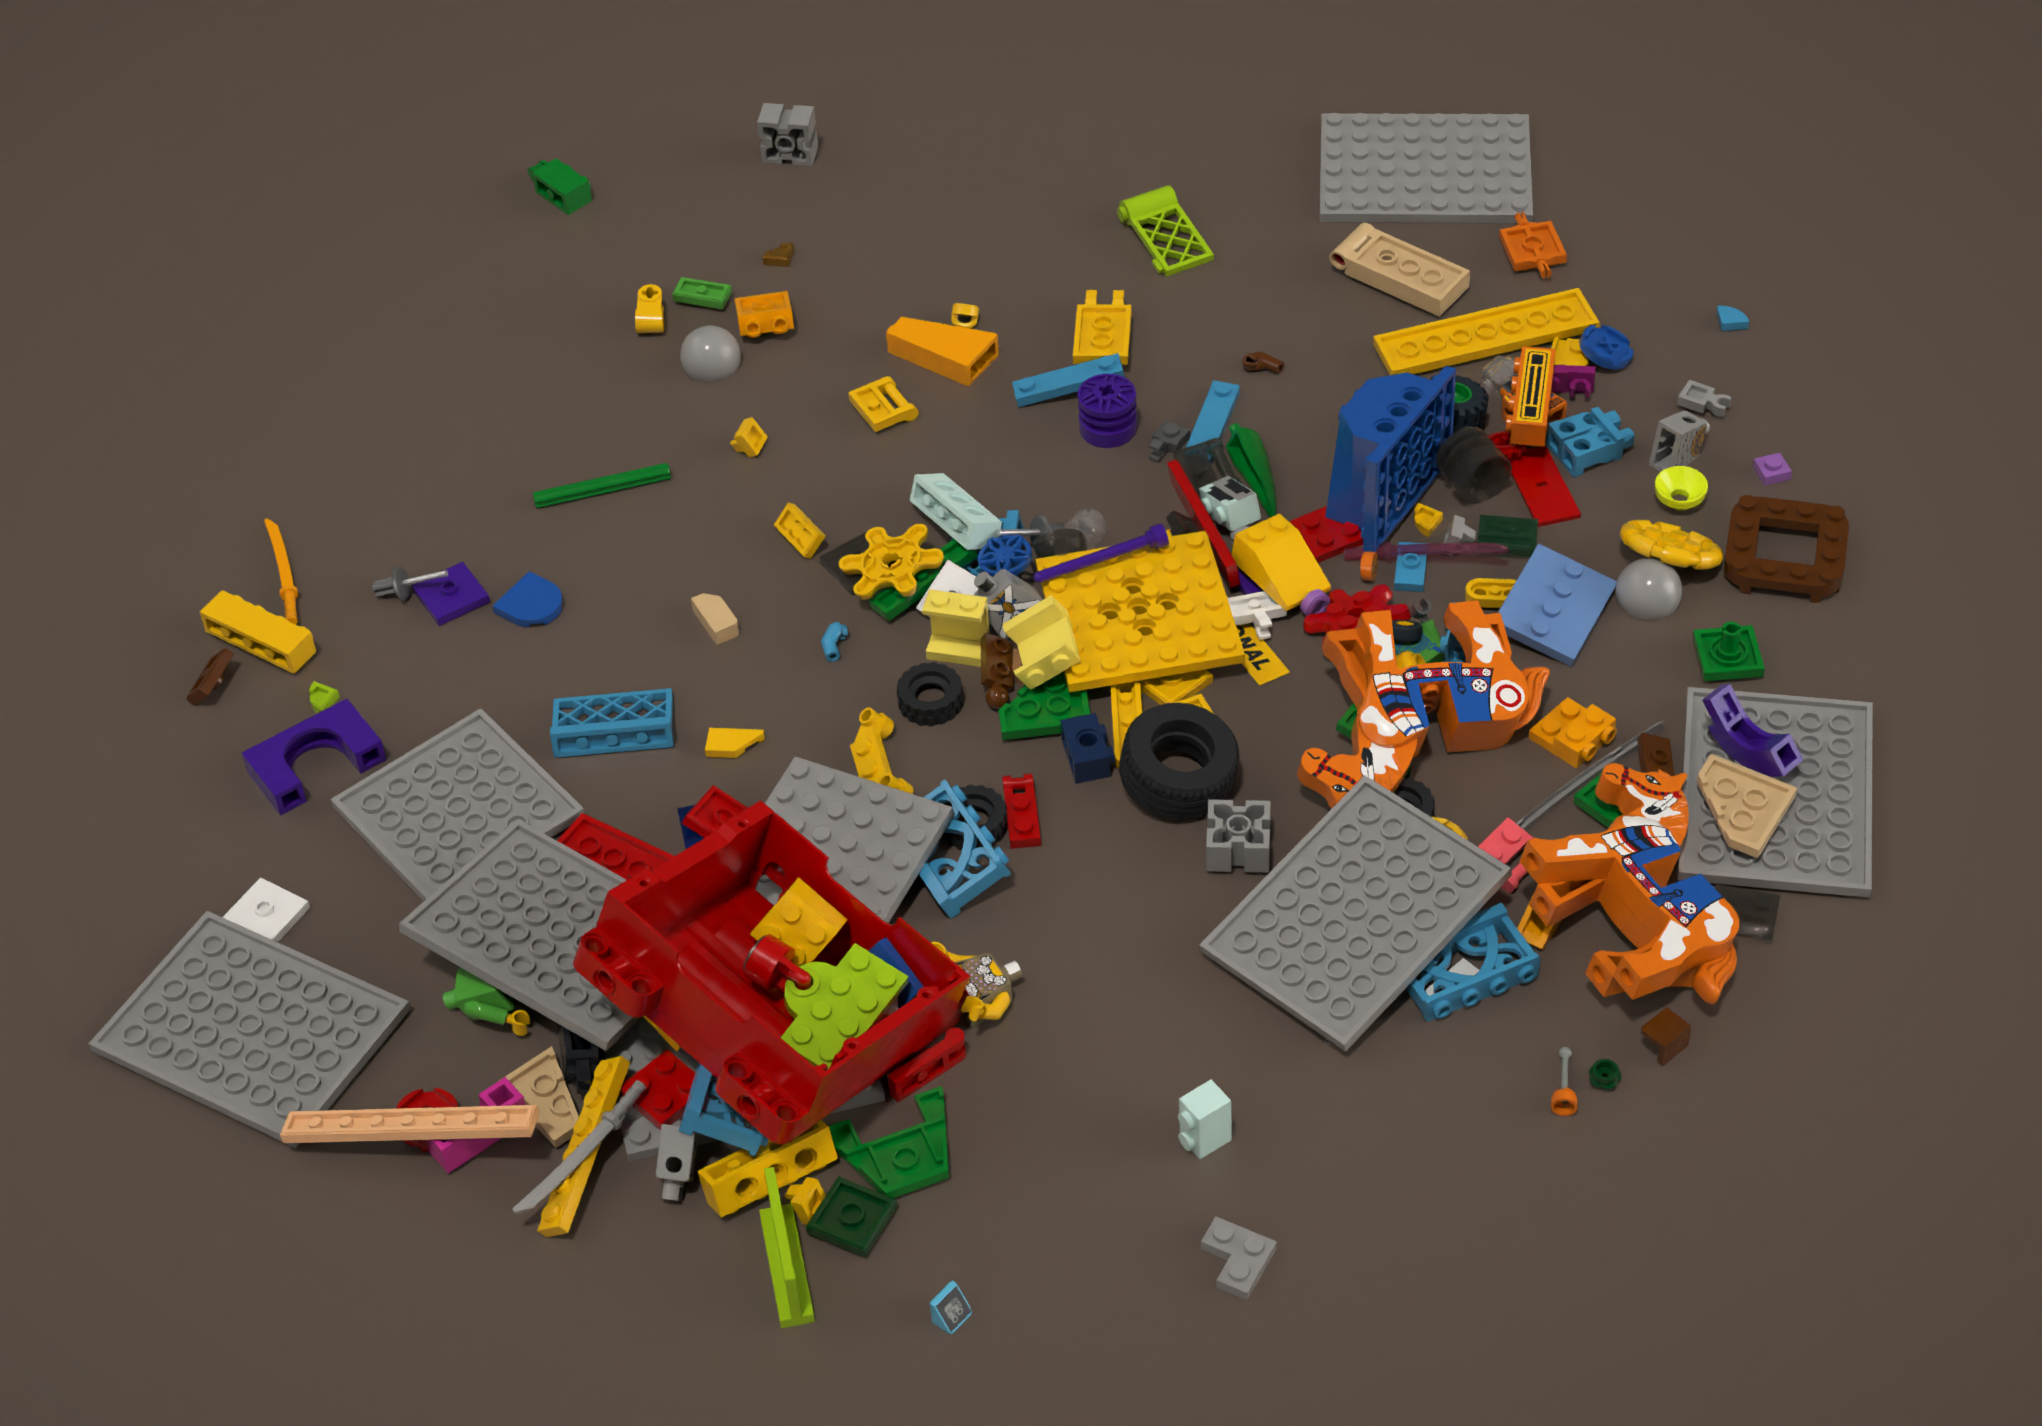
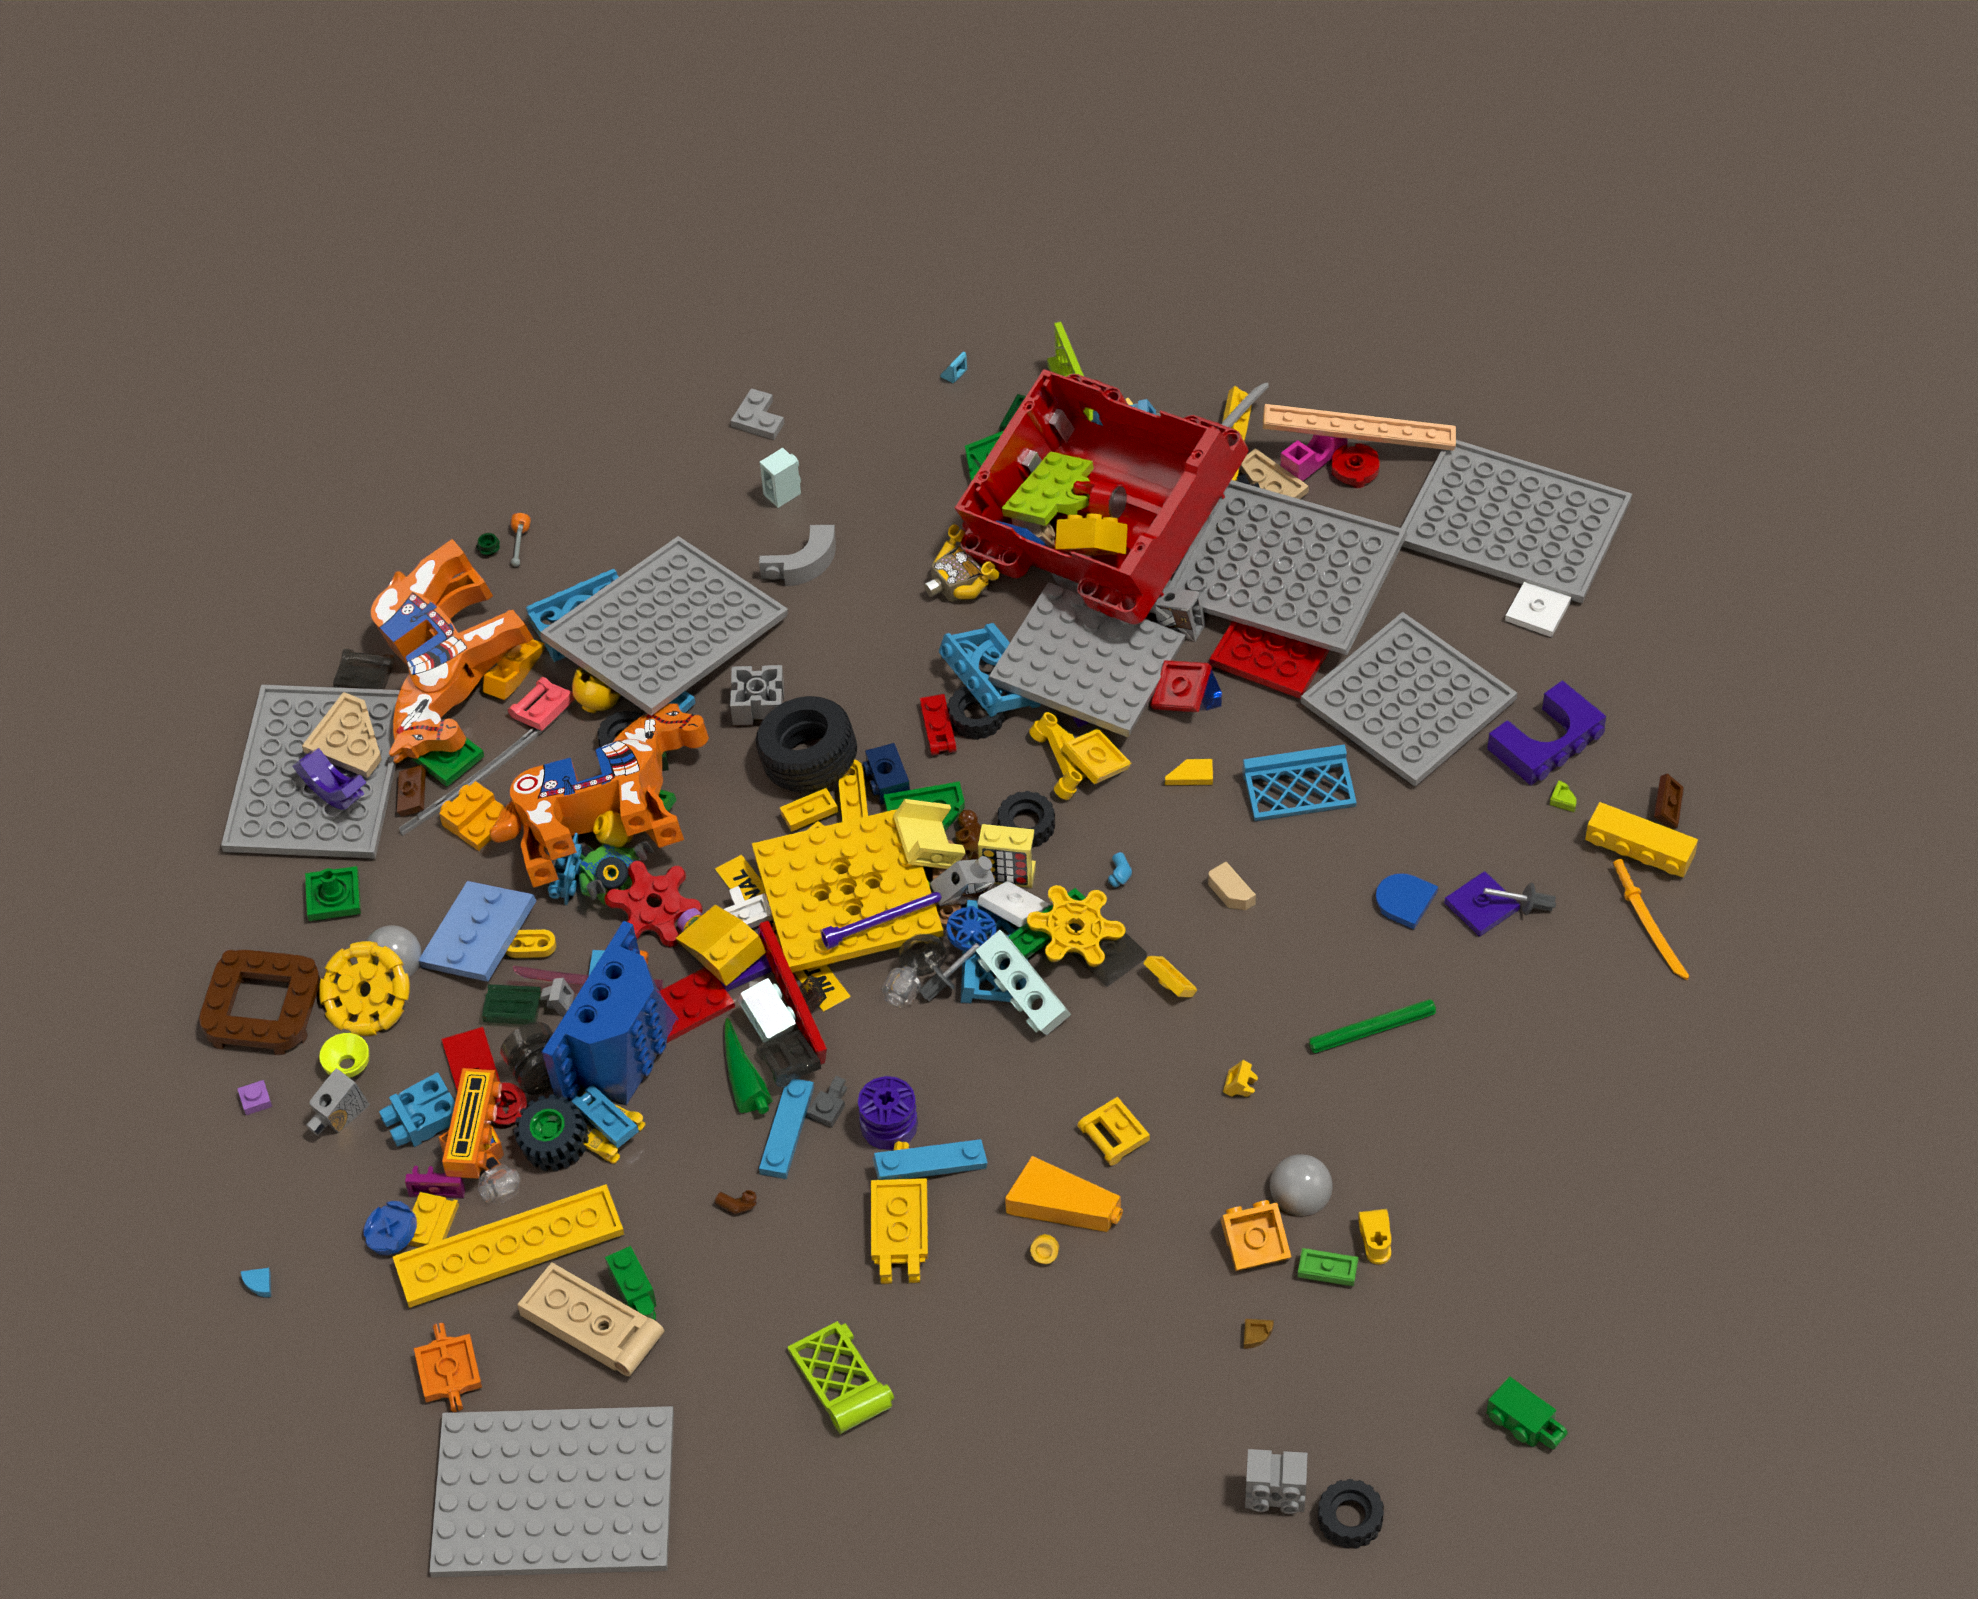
camera: 175 degrees right, 5 degrees up
light grey plate [1677,380,1732,417] -> none
none -> green brick [605,1246,657,1320]
none -> light grey arch [759,525,836,586]
none -> yellow tile [1061,729,1131,784]
none -> black tyre [1318,1479,1384,1549]

